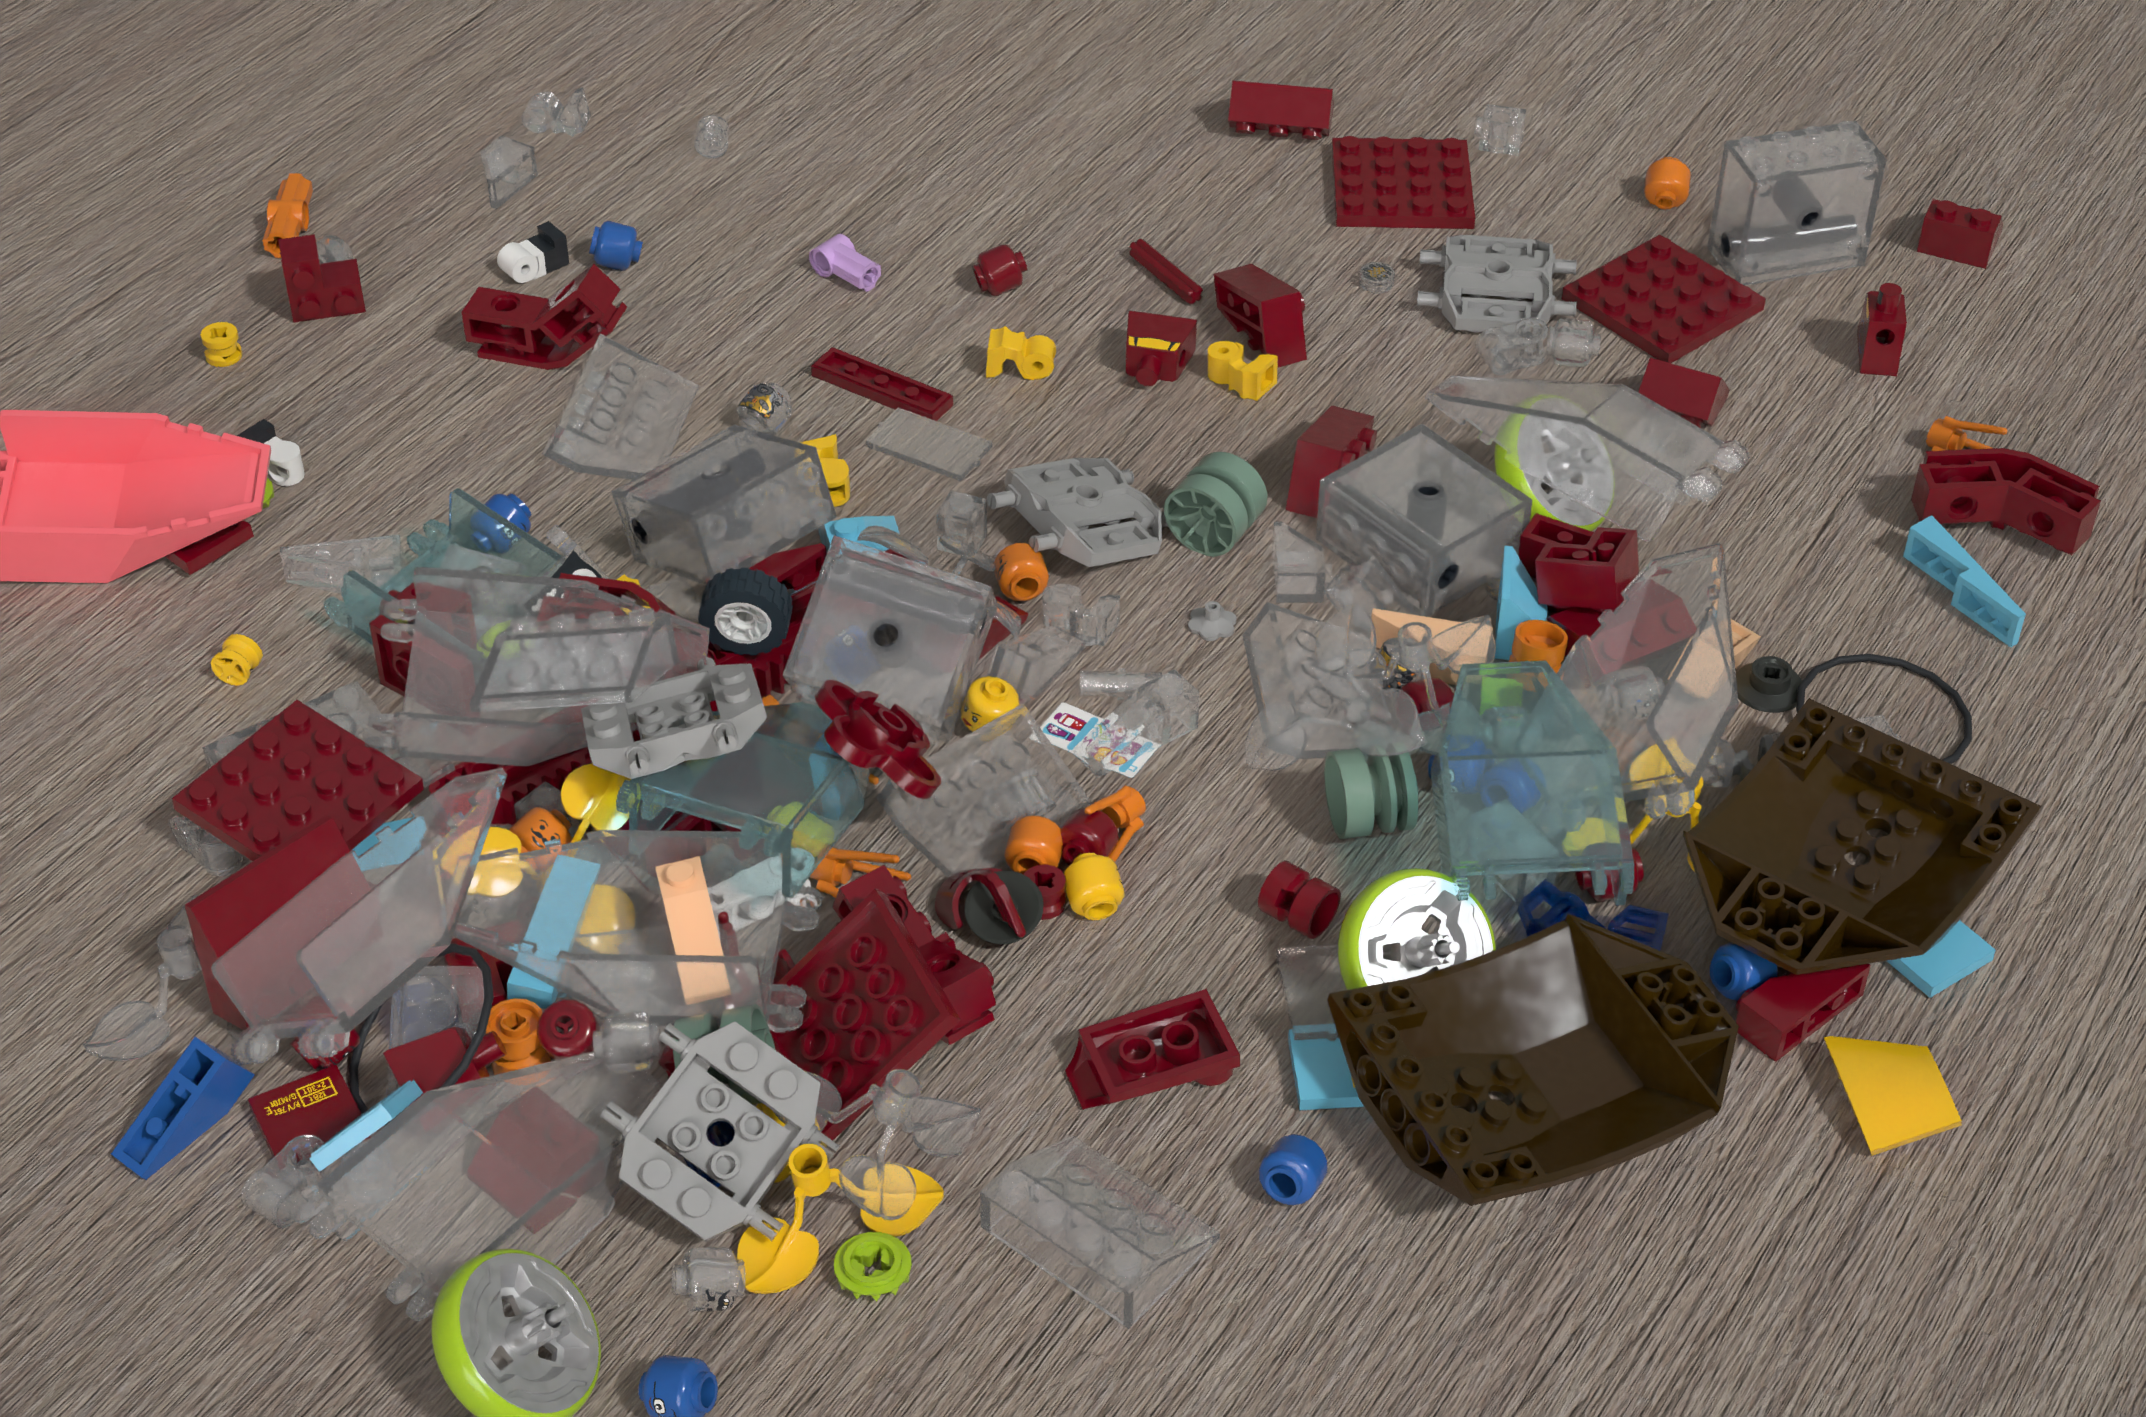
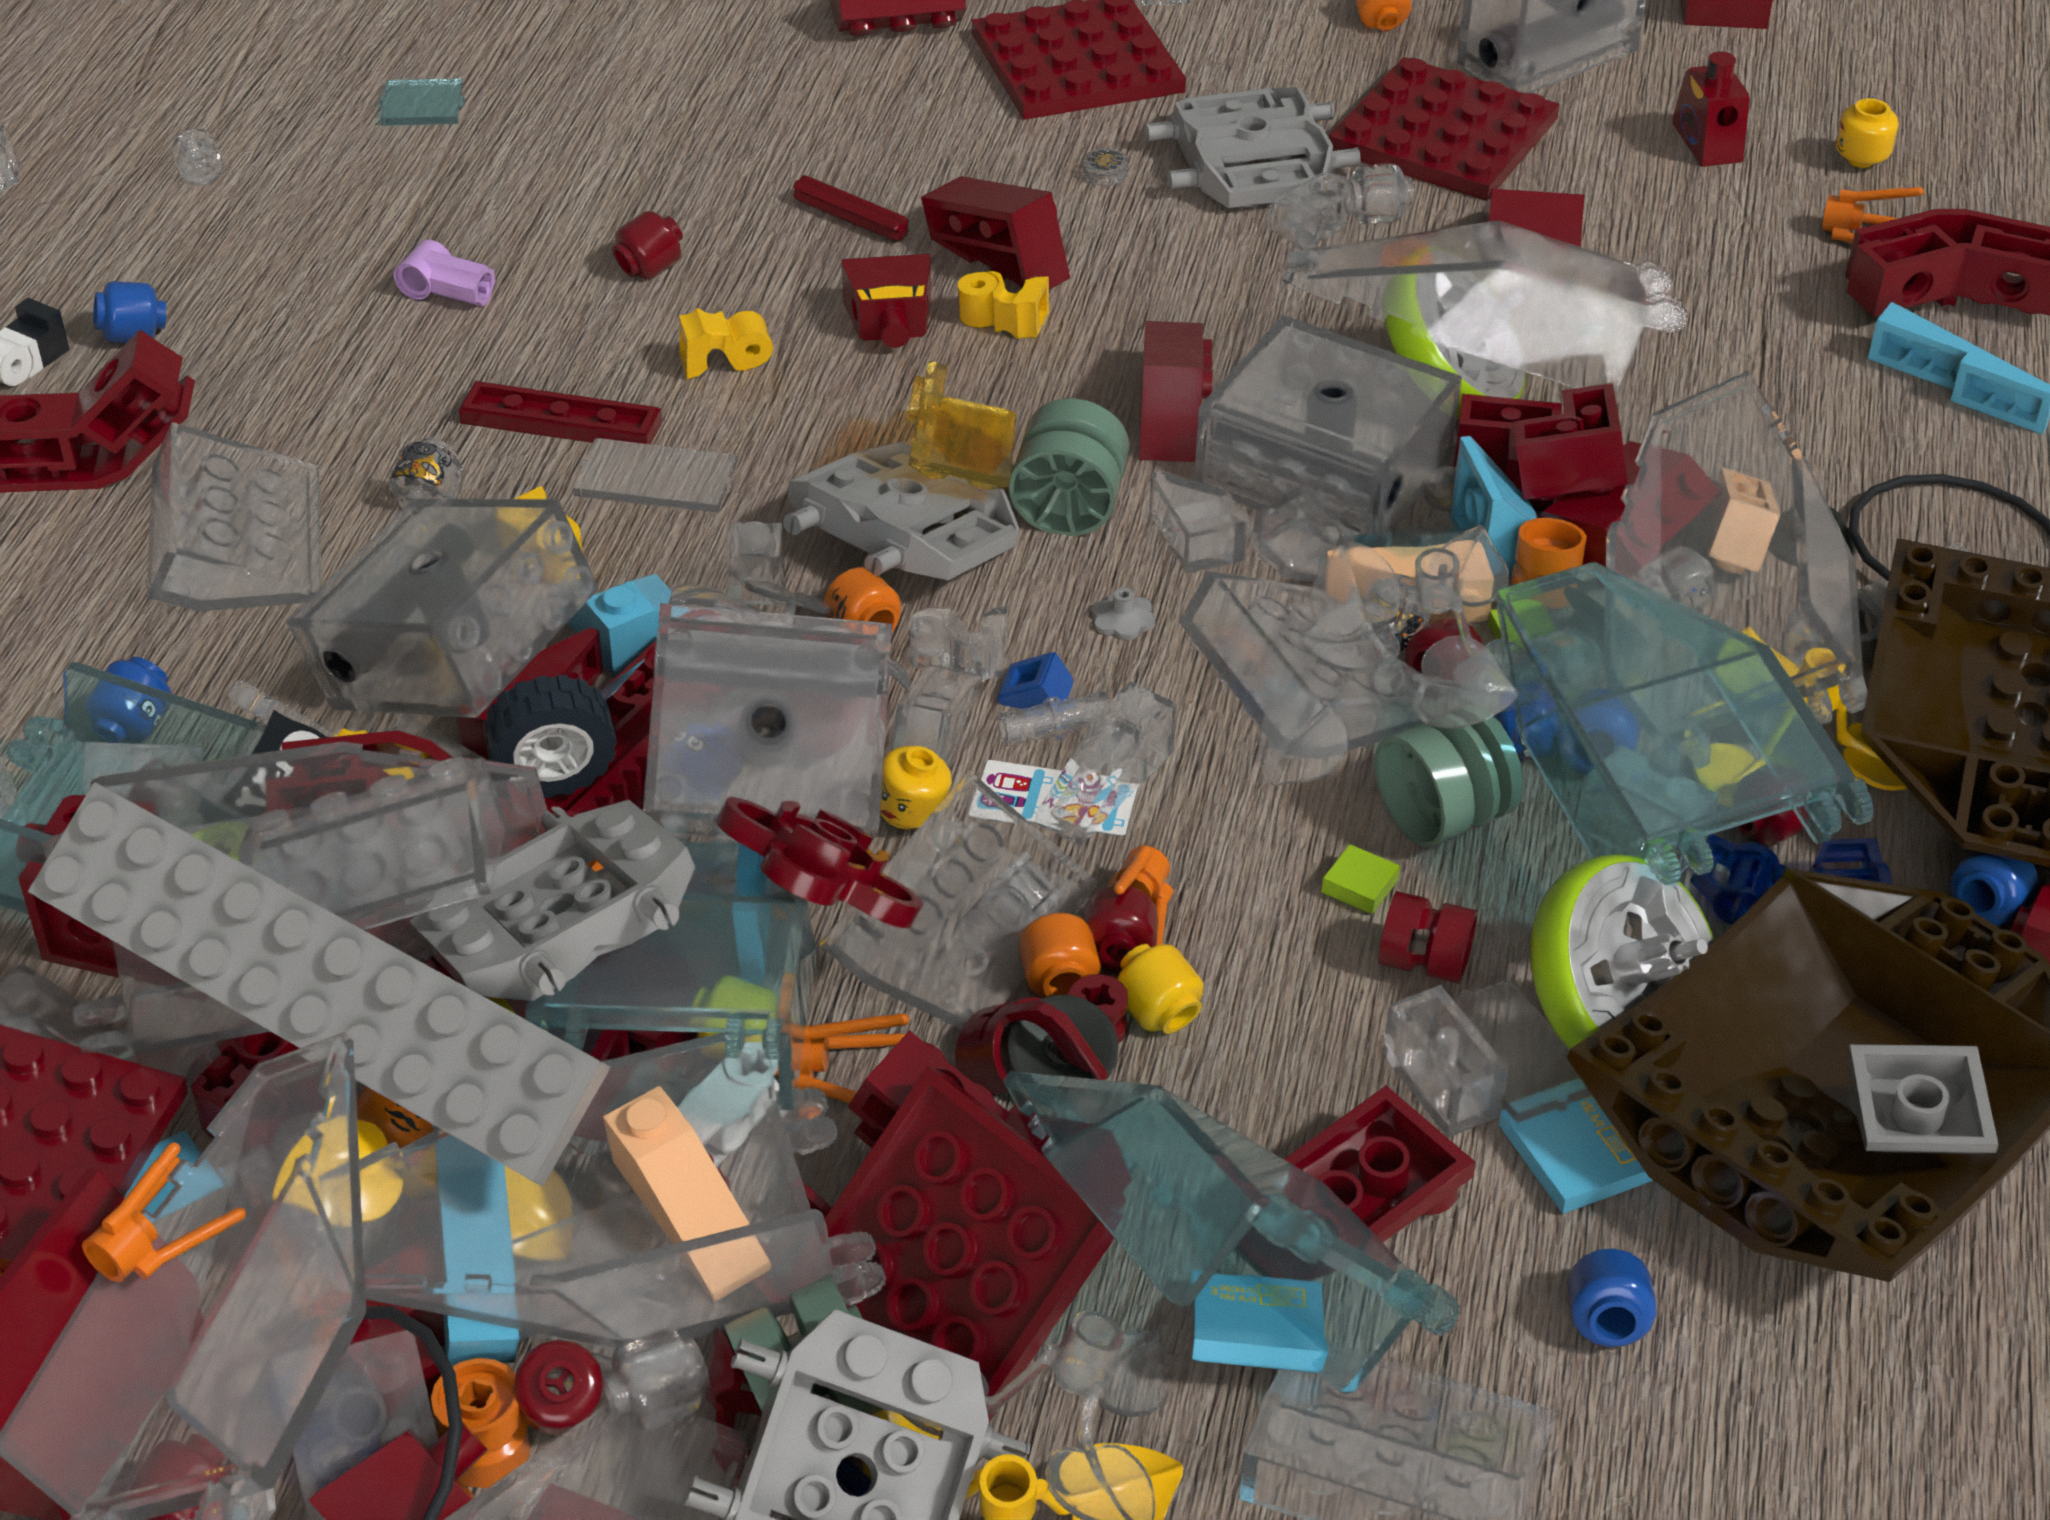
camera: 20 degrees left, 0 degrees up
none -> light grey plate [28,782,611,1186]
none -> orange plant [82,1142,246,1282]
none -> clear light blue piece [379,78,465,126]
none -> clear yellow bracket [906,361,1016,490]
none -> blue slope [997,652,1073,714]
none -> clear light blue windscreen [1003,1071,1461,1394]
none -> medium azure tile [1192,1272,1329,1373]
none -> lime tile [1321,844,1401,915]
none -> clear light blue piece [1354,527,1478,547]
none -> clear brick [1382,985,1508,1138]
none -> yellow head [1835,98,1899,168]
none -> light grey slope [1846,1044,1999,1154]

